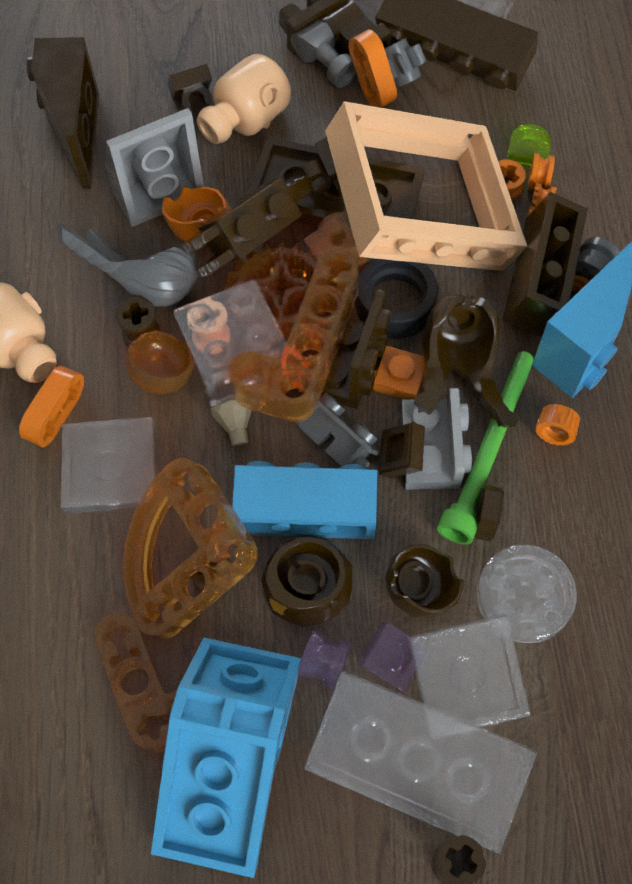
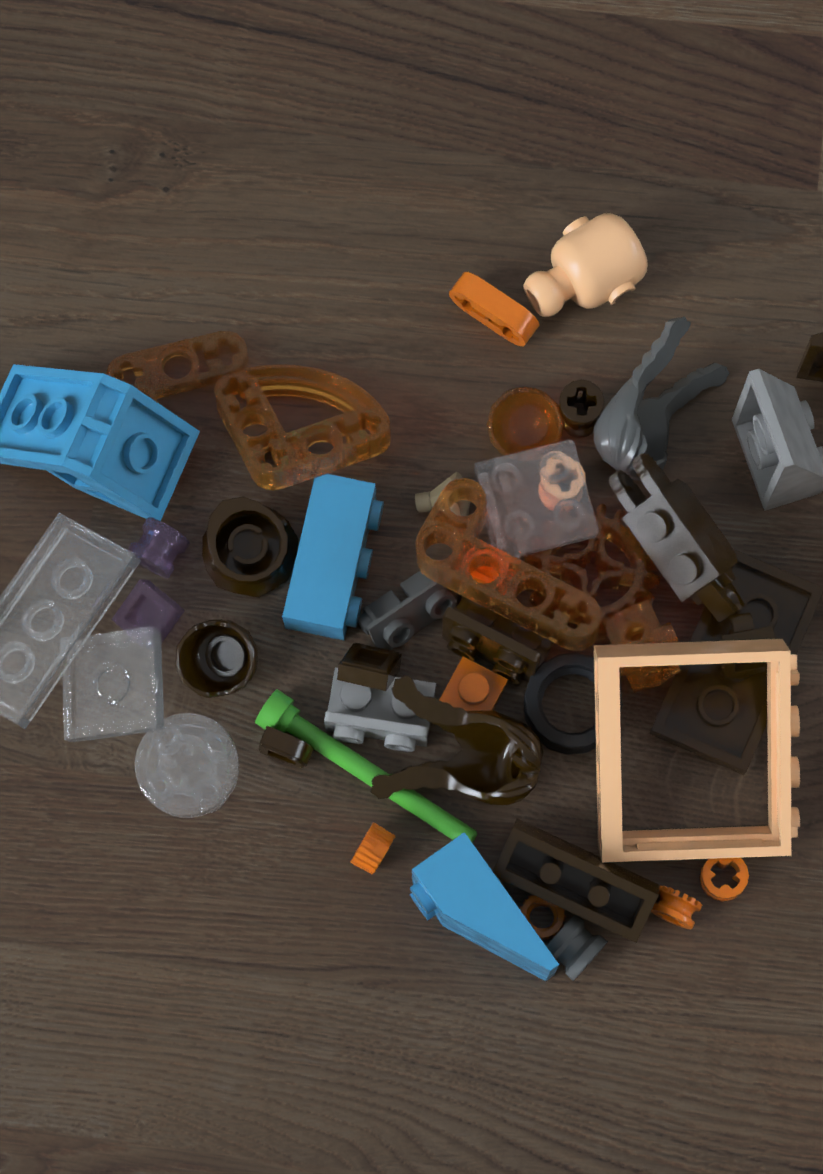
camera: 100 degrees right, 10 degrees up
clear tile [61,417,156,514] -> none
orange hair [161,186,229,242] -> none
clear neon green tile [507,124,551,166] -> none
orange bush [527,153,555,190] -> none

